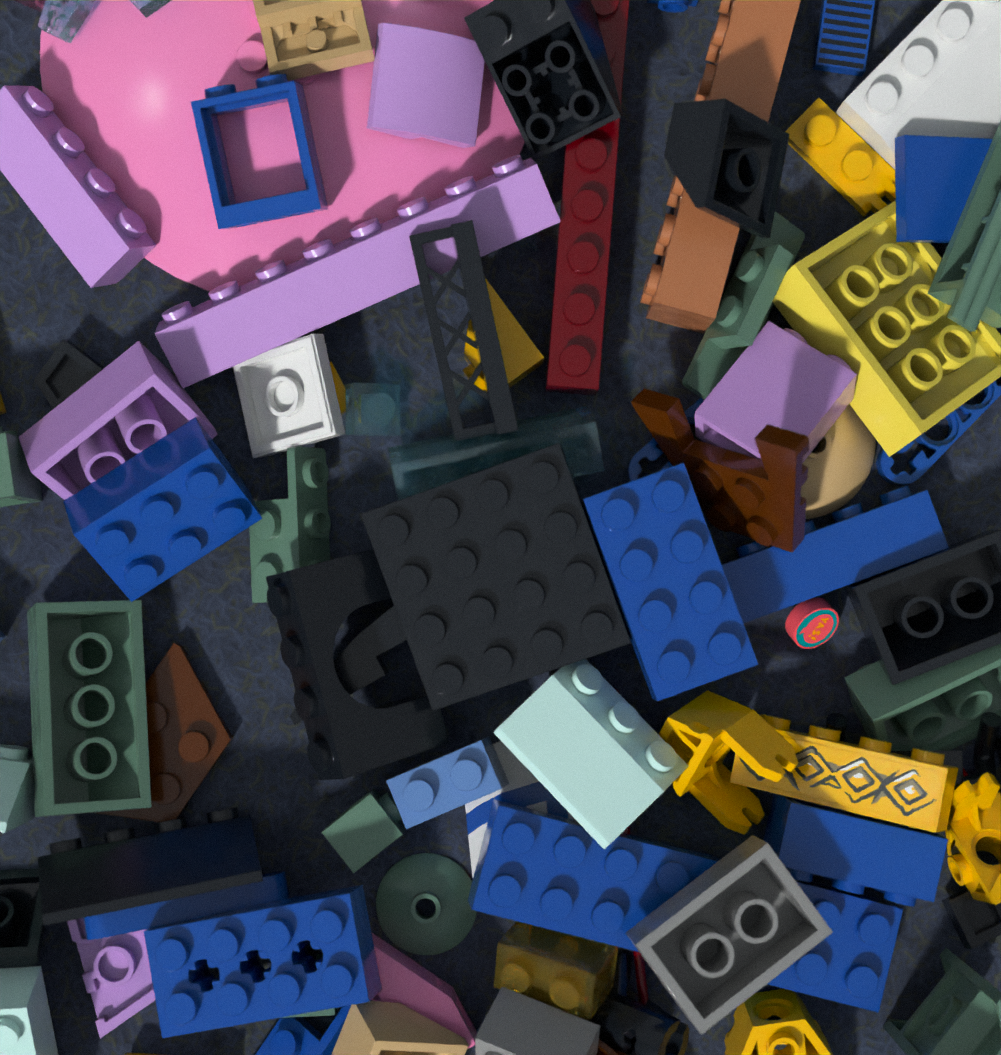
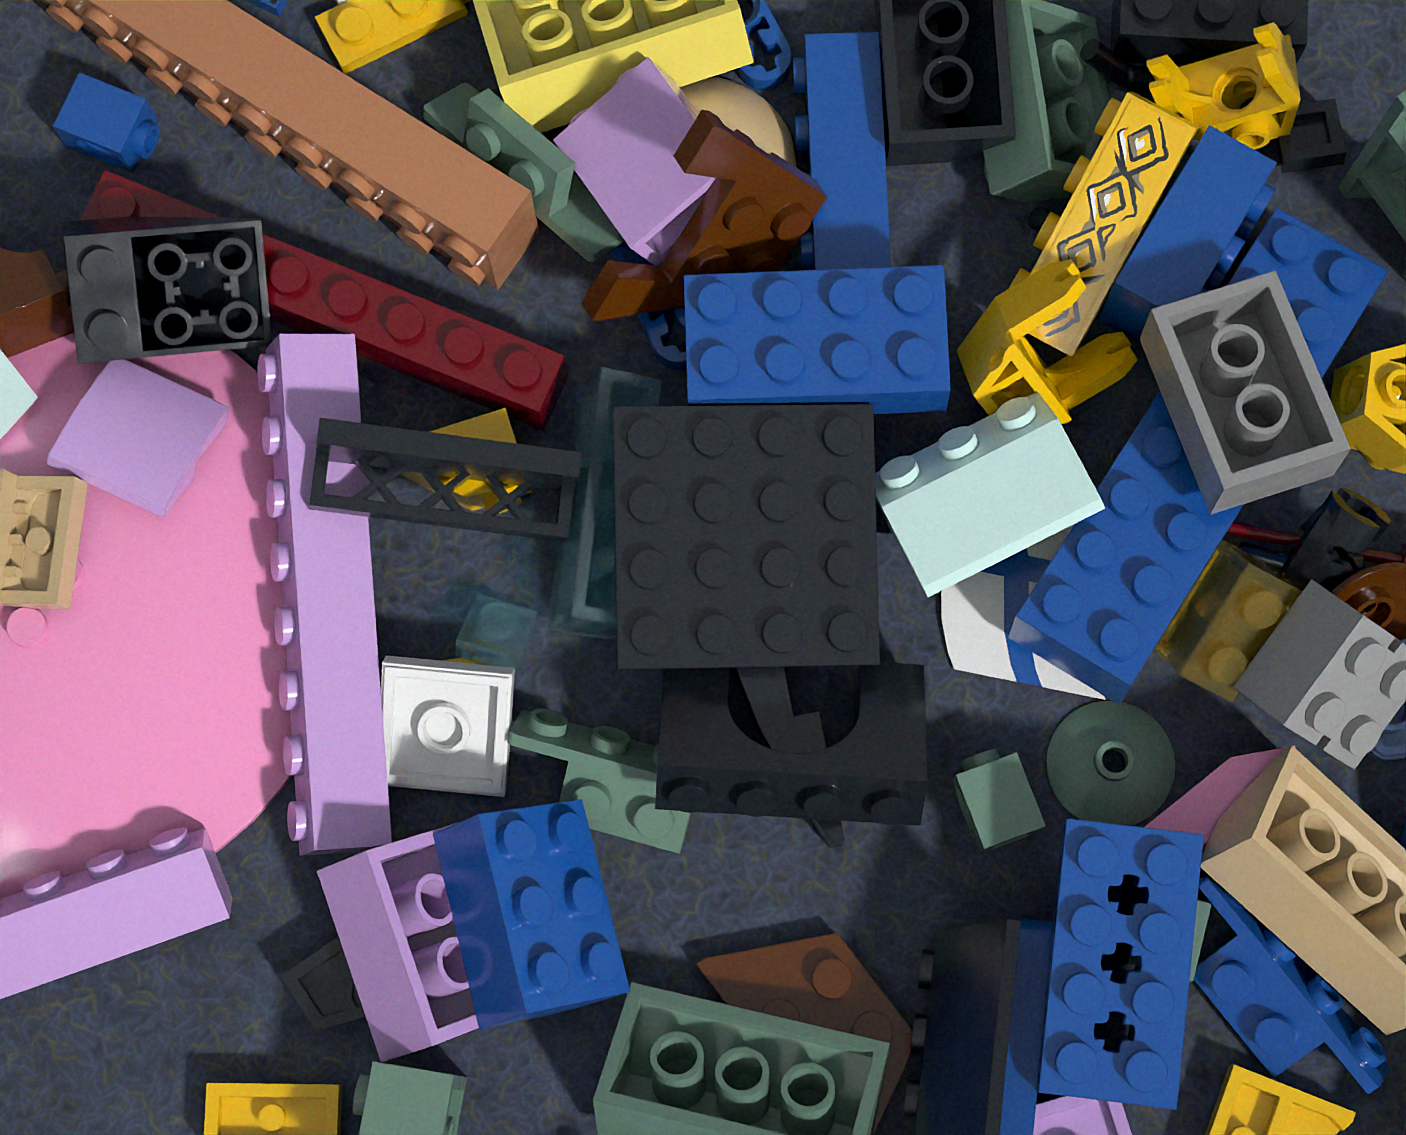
camera: 70 degrees left, 10 degrees down
blue window [191,74,328,229] -> none
medium blue brick [386,736,509,829] -> none
black slope [664,99,790,238] -> none
coral tile [785,597,839,649] -> none

